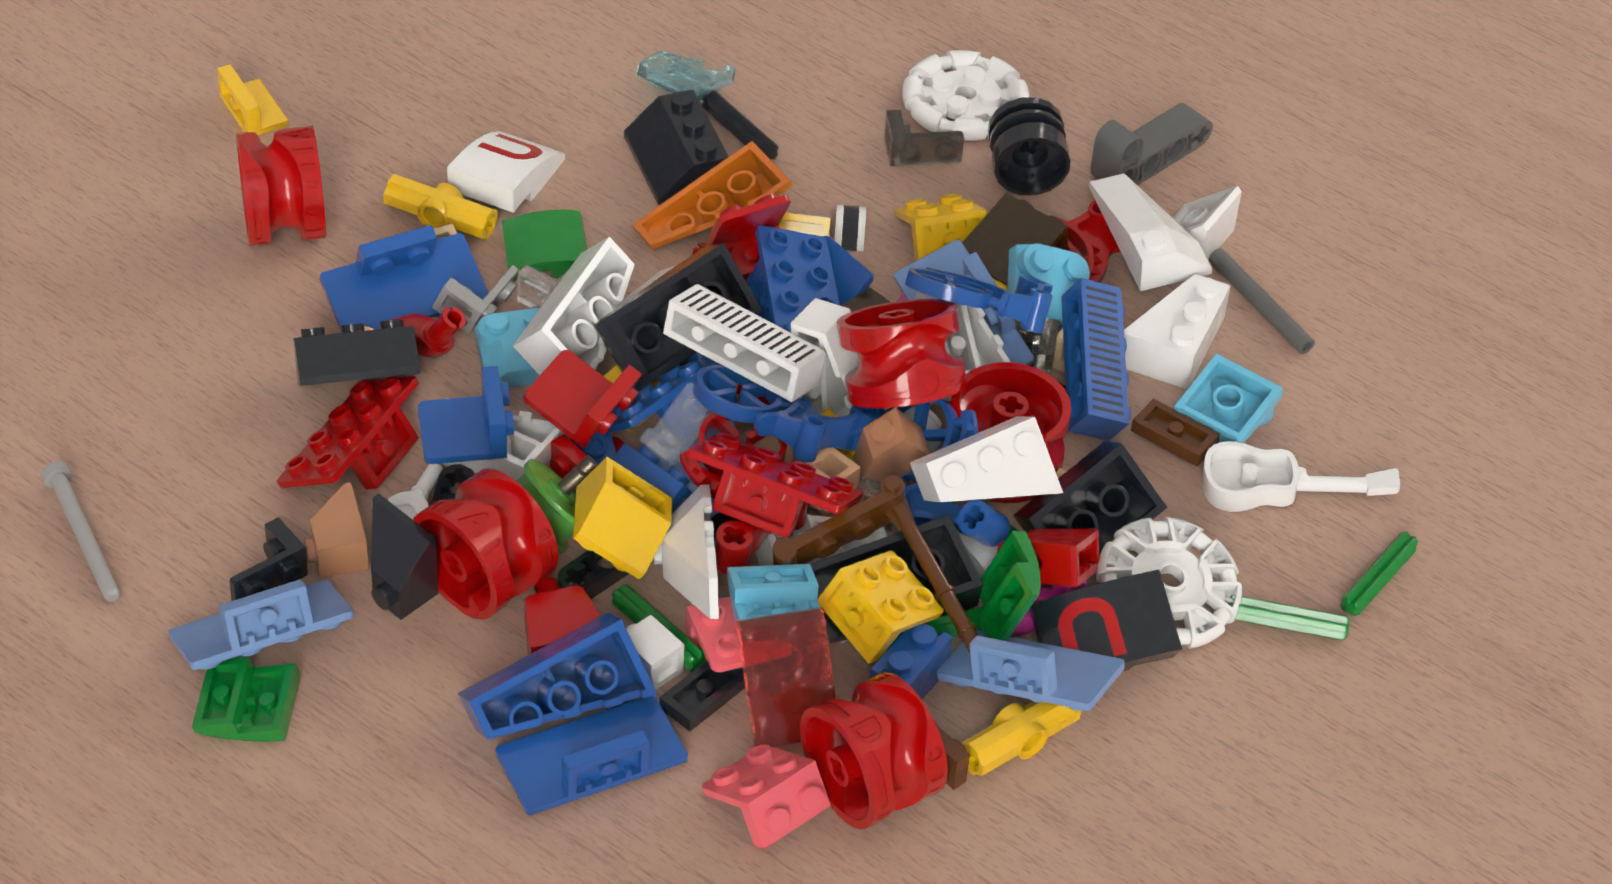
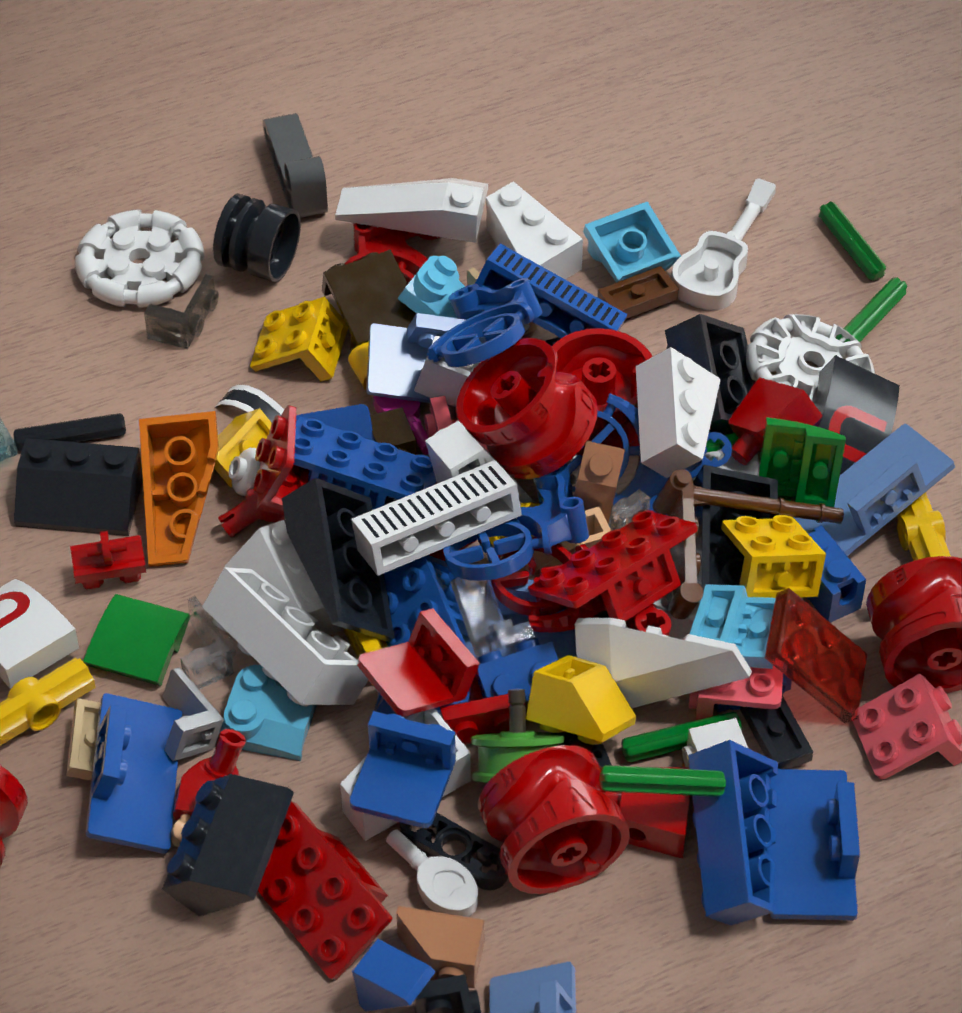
camera: 60 degrees left, 5 degrees up
black slope [371,494,438,620] -> none
white slope [1173,186,1242,260] -> none
dark grey piece [1209,248,1315,354] -> none
none -> red hips [70,531,147,590]
none -> blue slope [352,939,435,1012]
none -> green axle [599,765,726,797]

